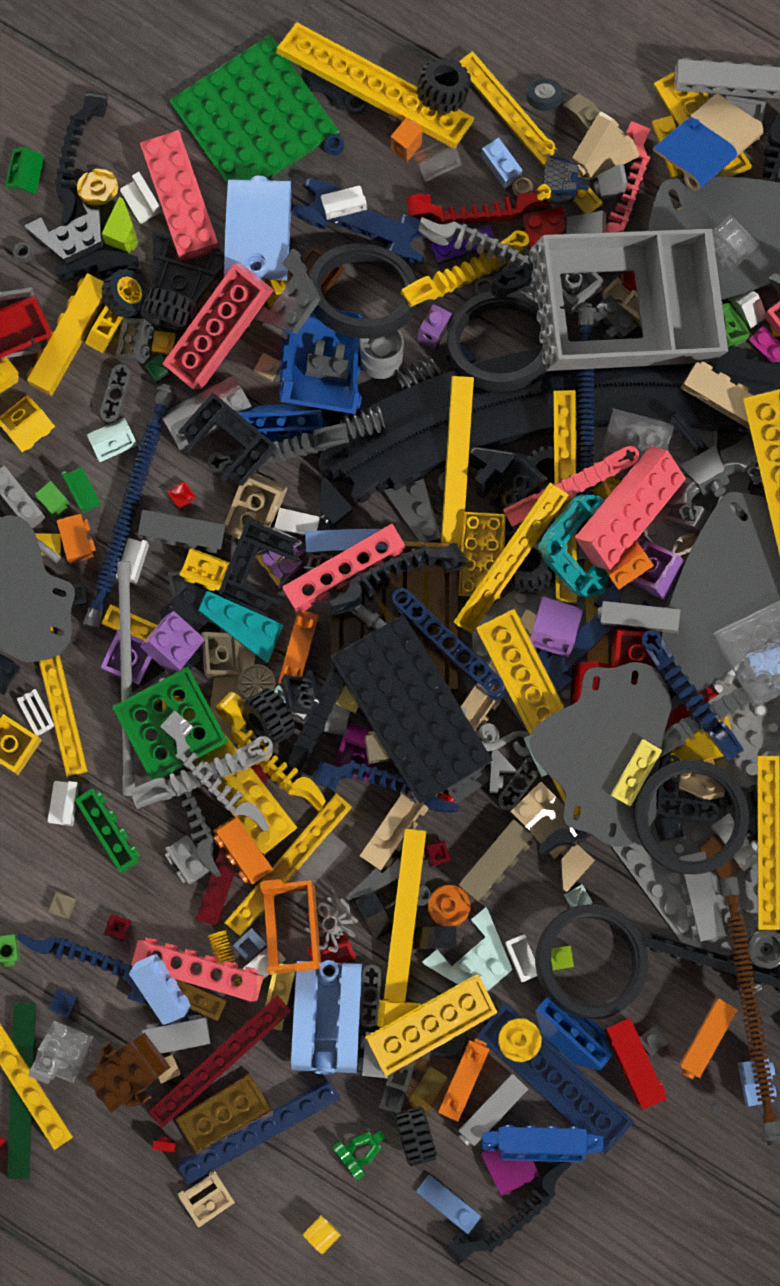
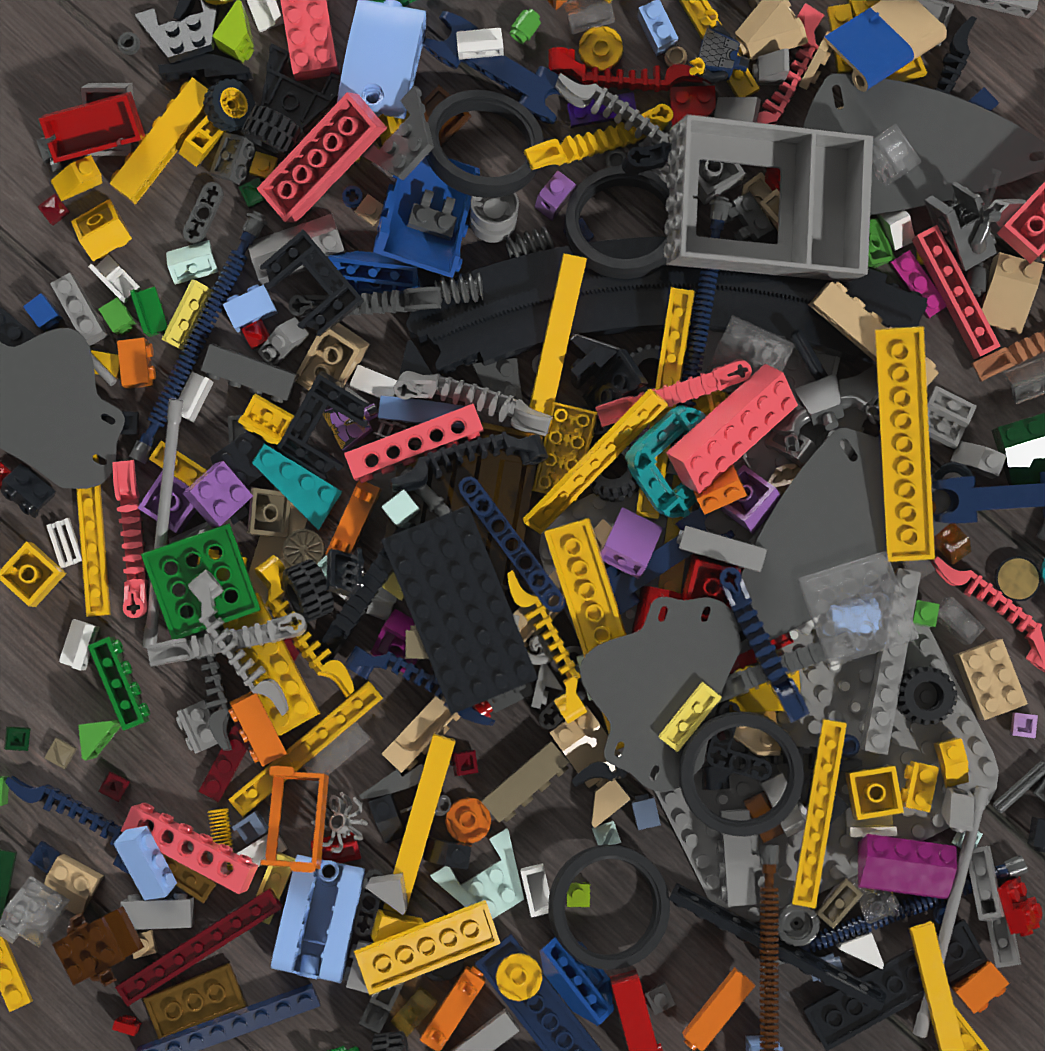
camera: 10 degrees right, 5 degrees up
none -> dark green tile [4,726,31,751]
none -> tan slope [41,854,104,915]
none -> bright green slope [78,720,121,761]
none -> white panel [88,255,141,303]
none -> coral piece [113,460,148,618]
none -> light yellow plate [161,279,213,350]
none -> light blue brick [223,284,278,332]
none -> light grey slope [258,317,309,366]
none -> blue bush [342,186,363,208]
none -> light grey slope [365,873,408,915]
none -> light aqua panel [382,490,421,527]
none -> light grey piece [394,371,553,436]
none -> yellow piece [507,570,588,724]
none -> bright green brick [509,9,541,44]
none -> yellow tile [579,26,623,71]
none -> sand blue brick [631,793,661,830]
none -> tan plate [799,31,833,90]

